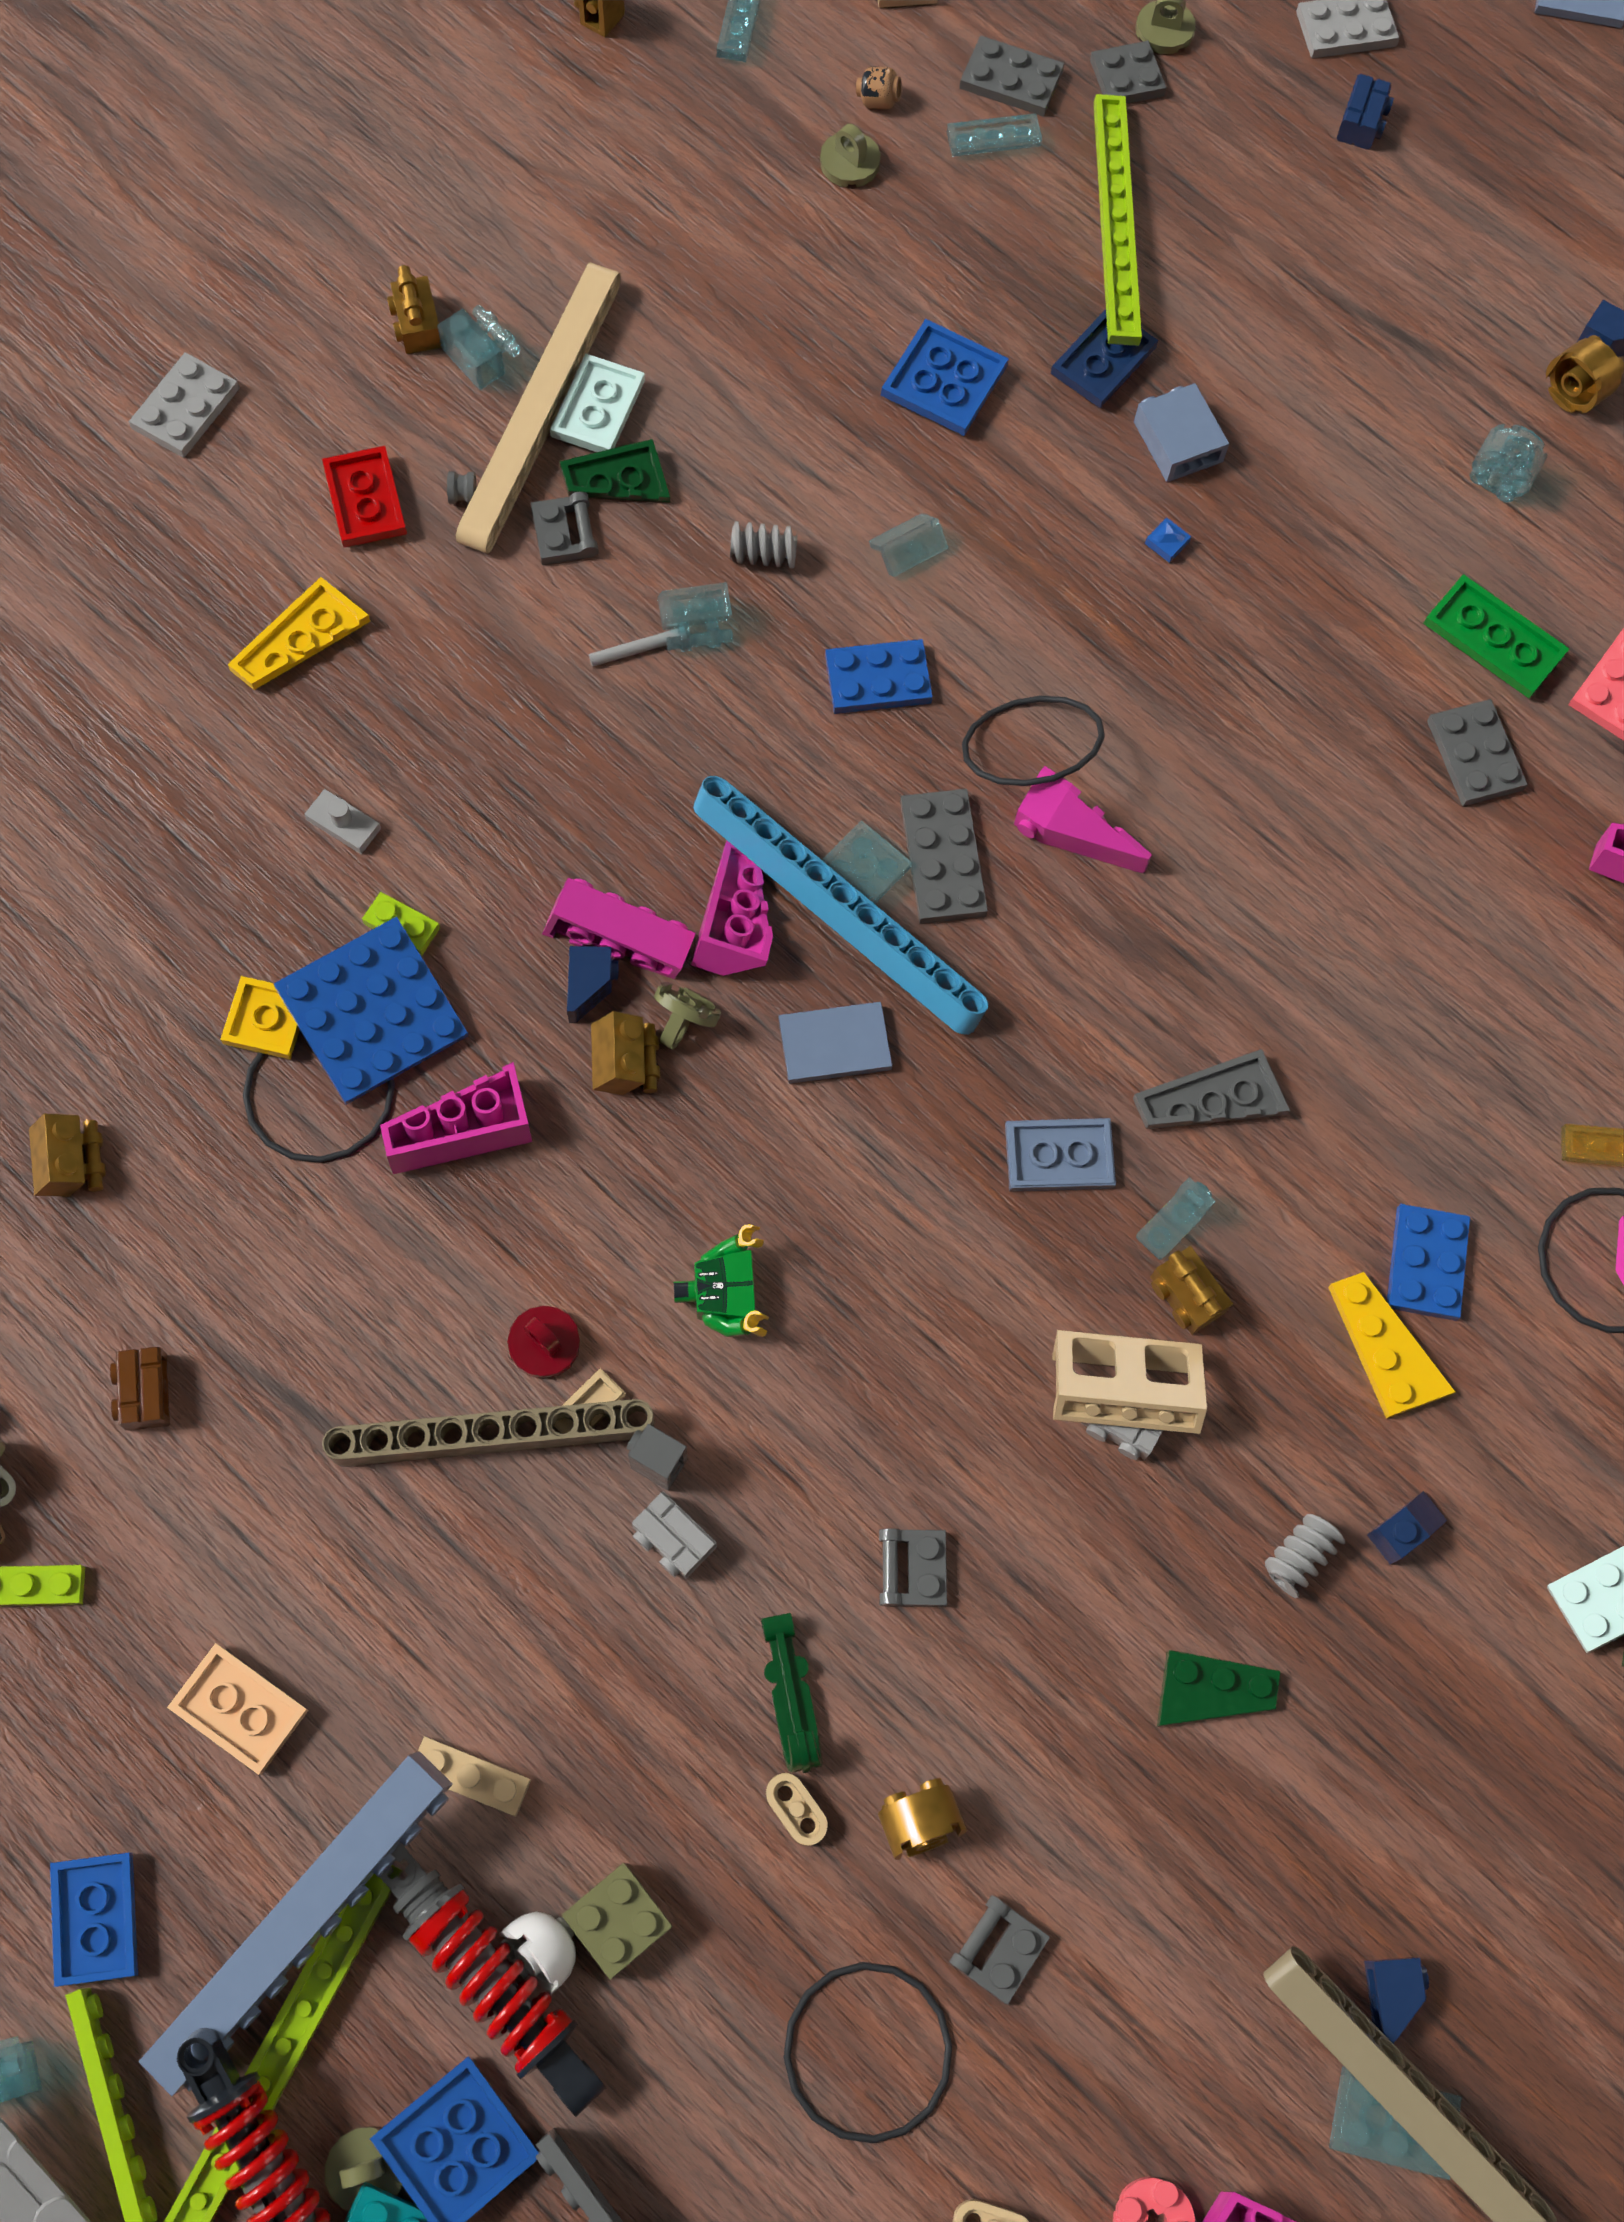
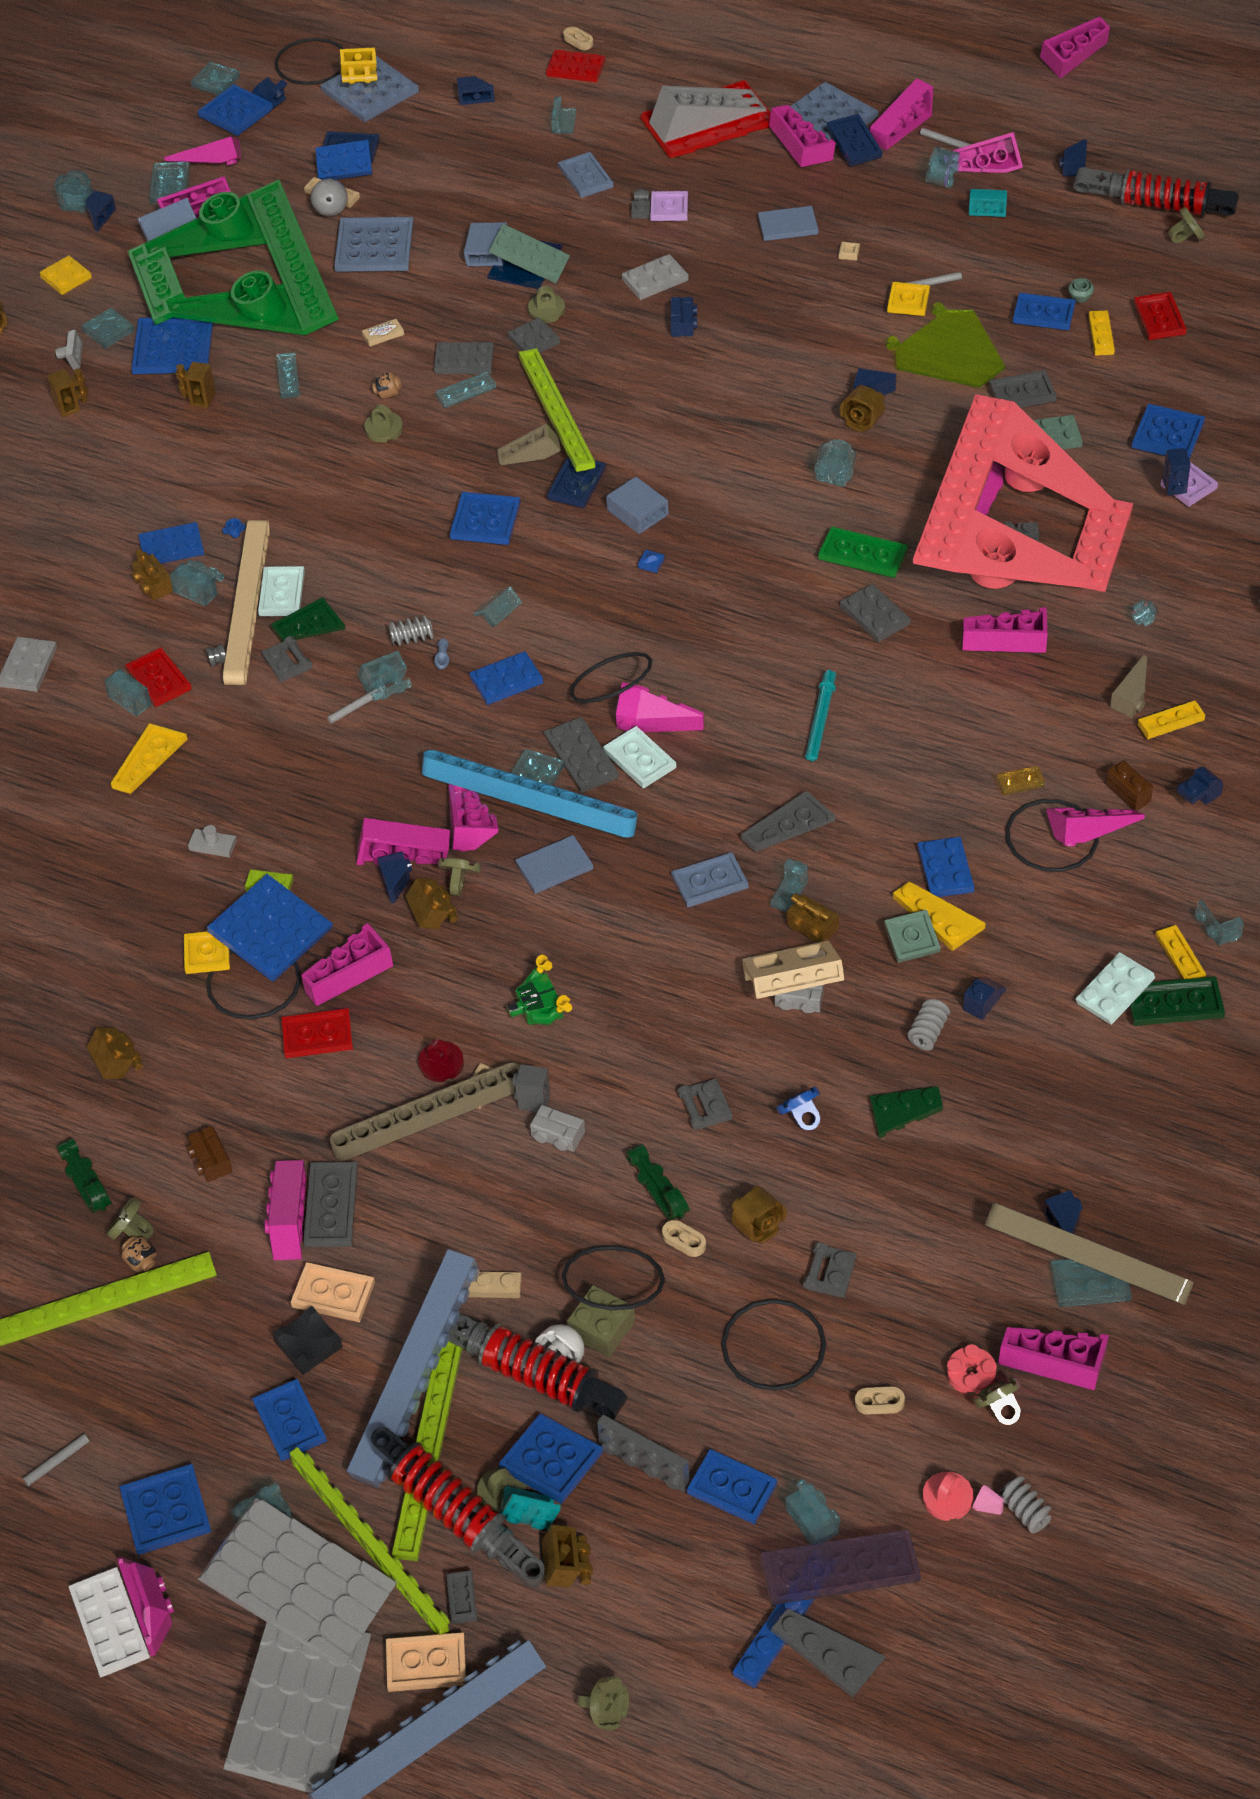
camera: 10 degrees left, 20 degrees down
none -> clear light blue brick [104,669,151,717]
none -> blue plate [138,522,204,564]
none -> blue plate [222,518,246,538]
none -> dark pink wedge [265,1160,306,1260]
none -> black brick [273,1306,343,1375]
none -> red plate [282,1008,353,1058]
none -> dark grey plate [304,1162,358,1247]
none -> sand blue piece [434,638,449,670]
none -> dark tan slope [497,423,561,465]
none -> black piece [561,1245,665,1311]
none -> light aqua plate [603,726,676,789]
none -> tile [776,1086,820,1130]
none -> teal axle [805,669,836,762]
none -> sand green plate [884,910,941,963]

